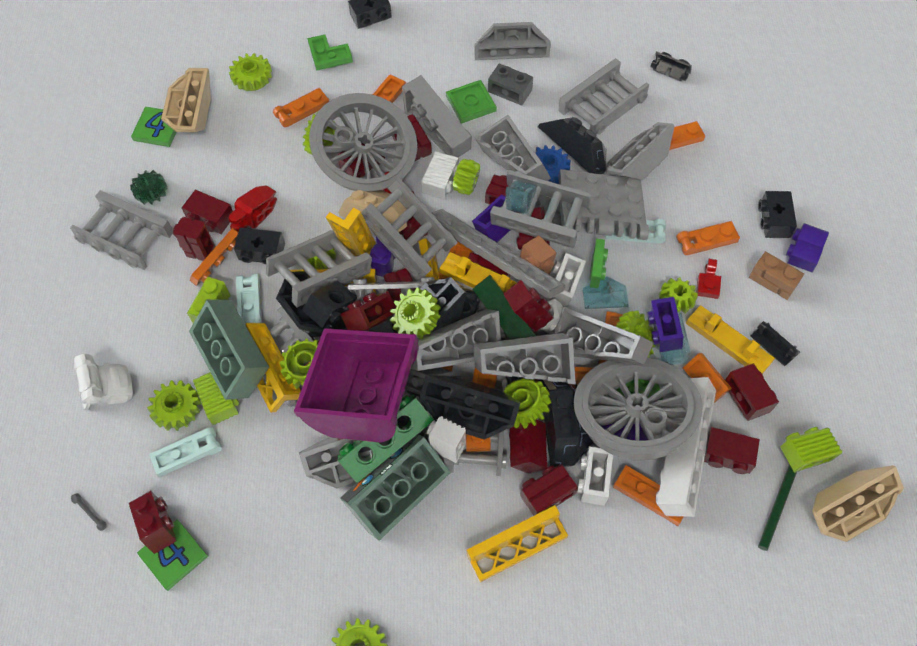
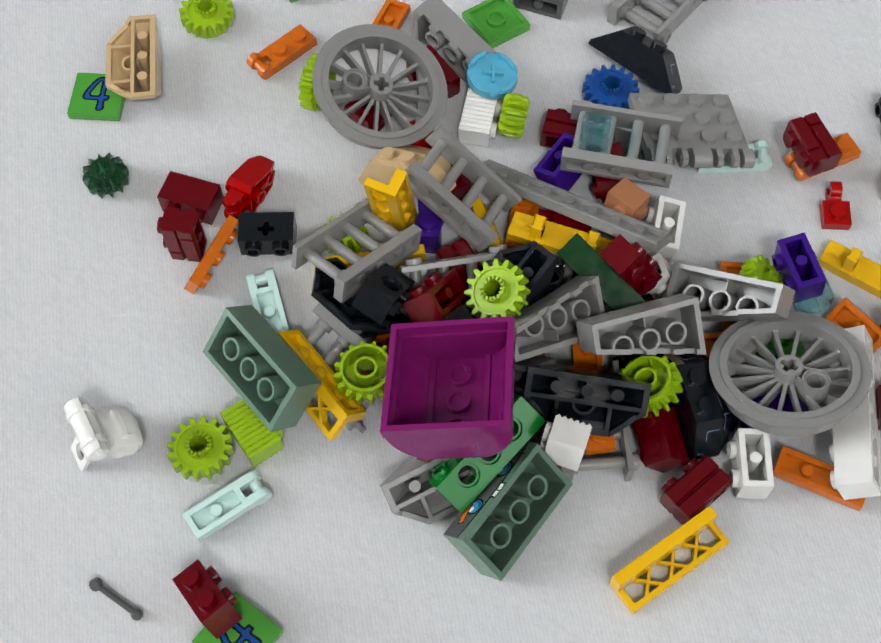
camera: 10 degrees left, 0 degrees up
light grey fence [70,190,173,270] -> none
lime brick [186,277,231,323] -> none
light grey wedge [474,115,551,181] -> none
clear light blue slope [583,276,629,309] -> none
bright green plate [589,238,608,288] -> none
light grey wedge [607,122,674,180] -> none
lime gear [659,277,698,314] -> none
orange plate [669,121,705,150] -> none
none -> medium azure tile [466,51,518,100]
none -> dark red brick [783,112,843,177]

